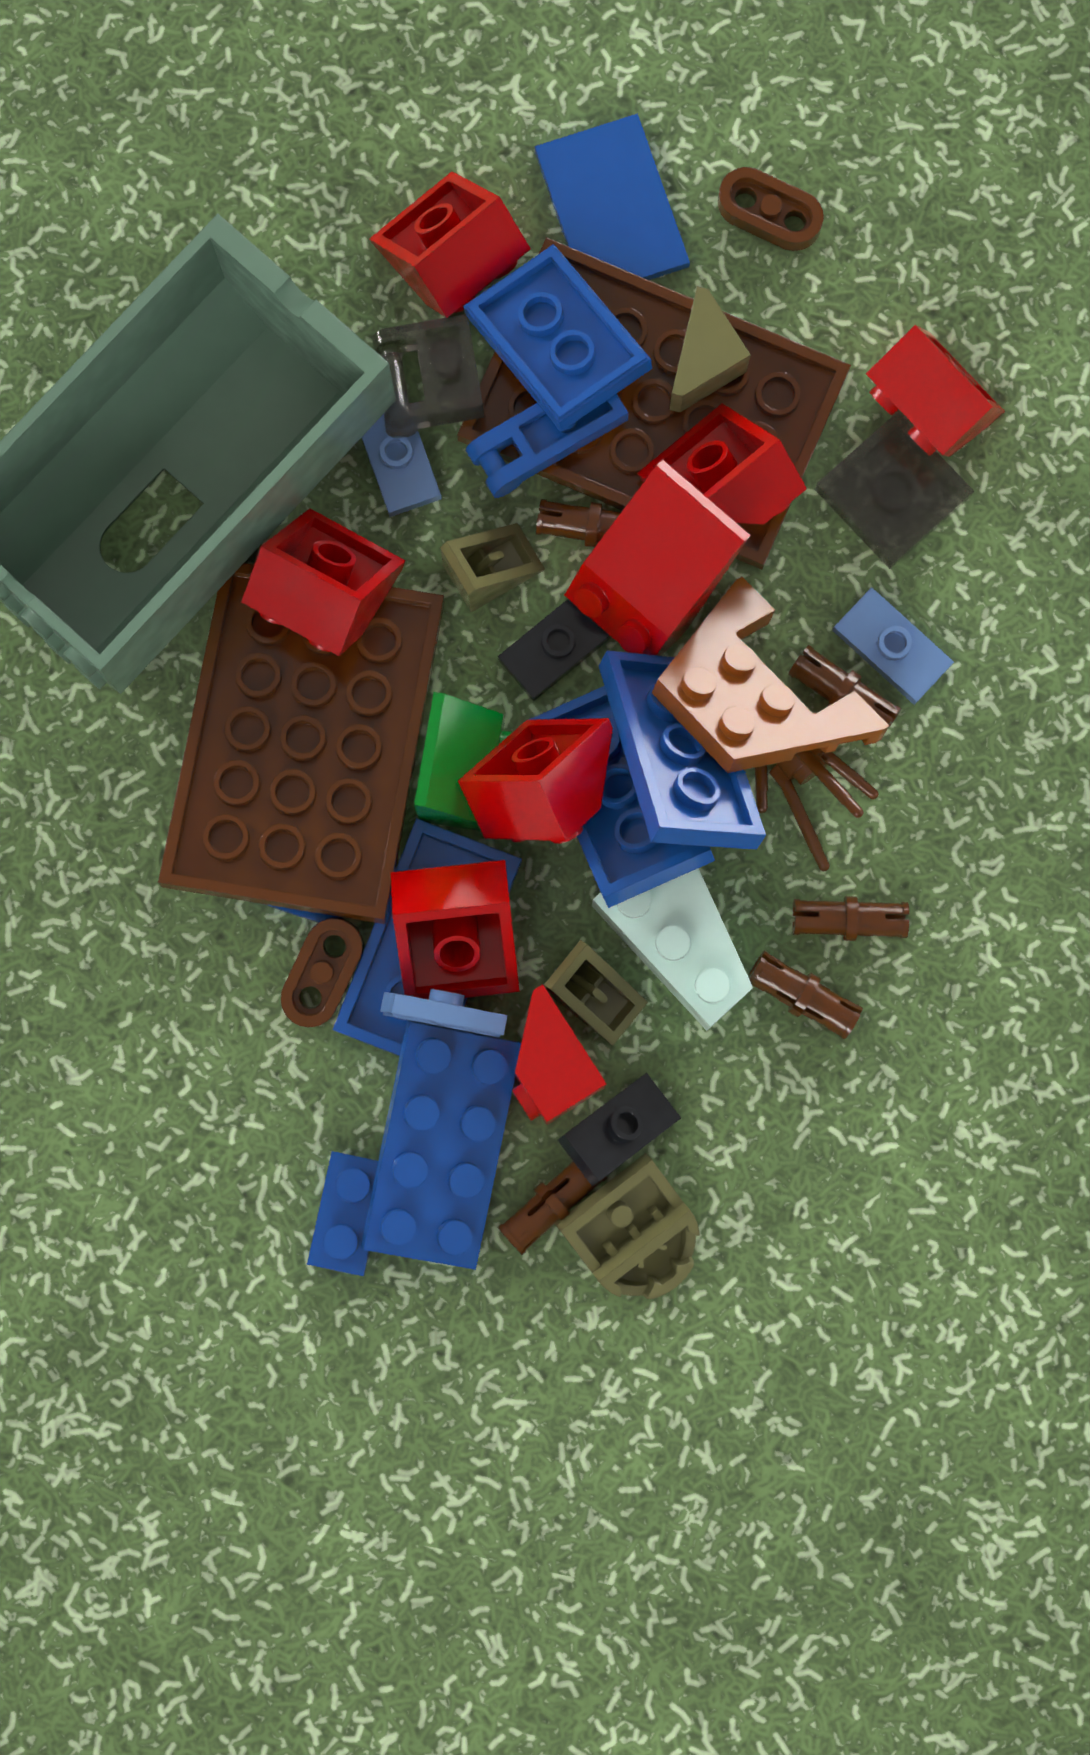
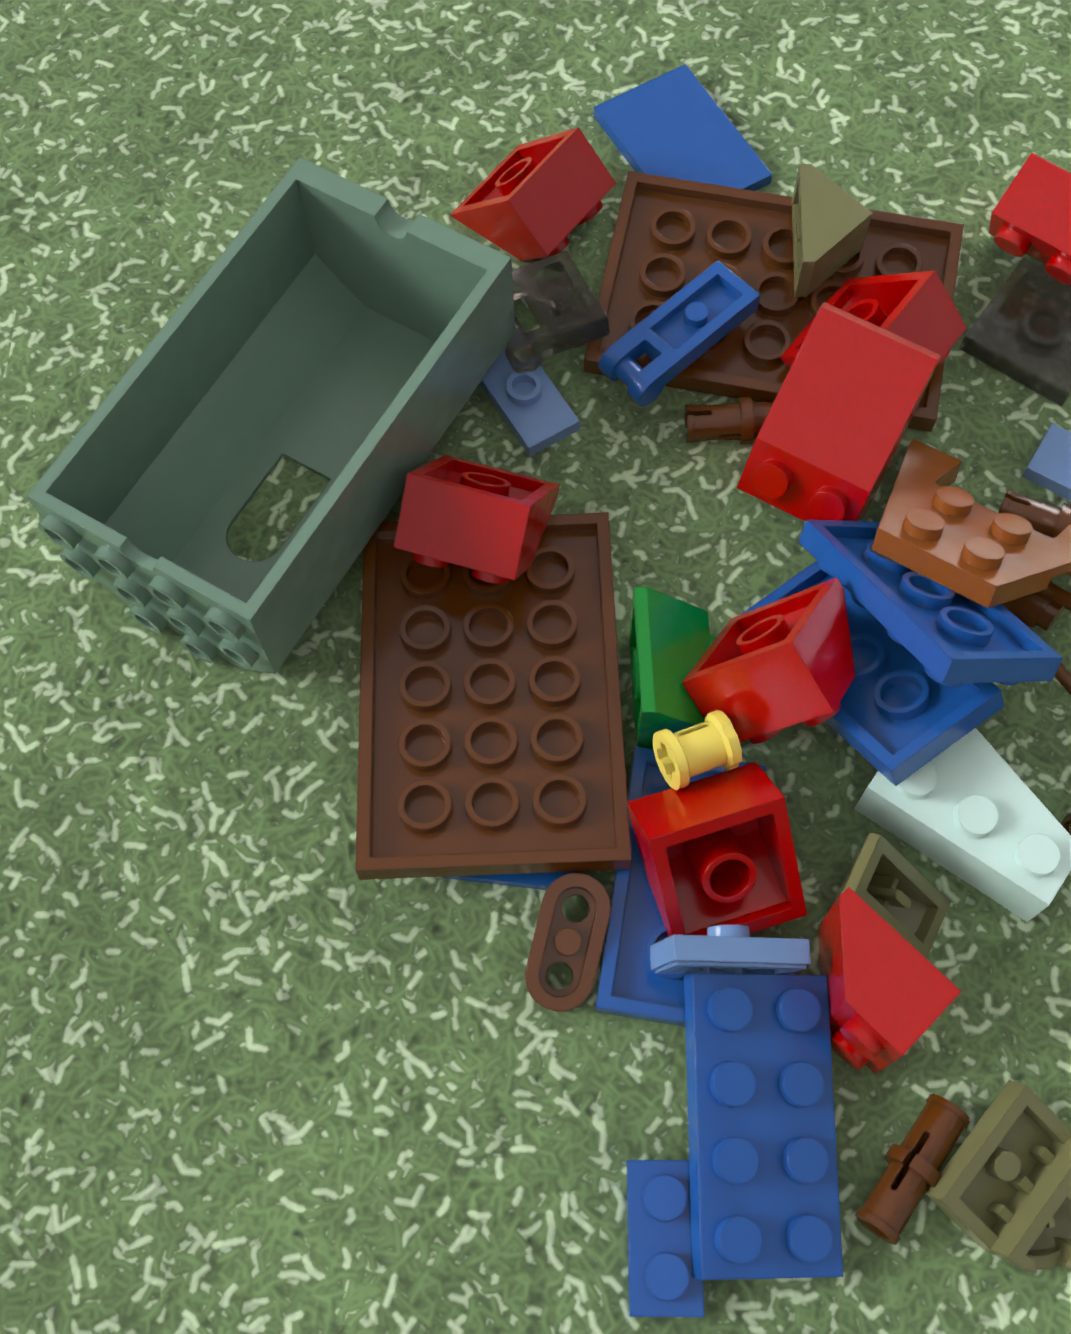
camera: 10 degrees left, 15 degrees down
olive slope [440,523,545,612] -> none
blue tile [463,244,653,432] -> none
black plate [498,599,612,702] -> none
black plate [558,1073,681,1186] -> none
reddish brown plate [718,167,824,251] -> none
none -> light yellow bush [652,710,742,790]

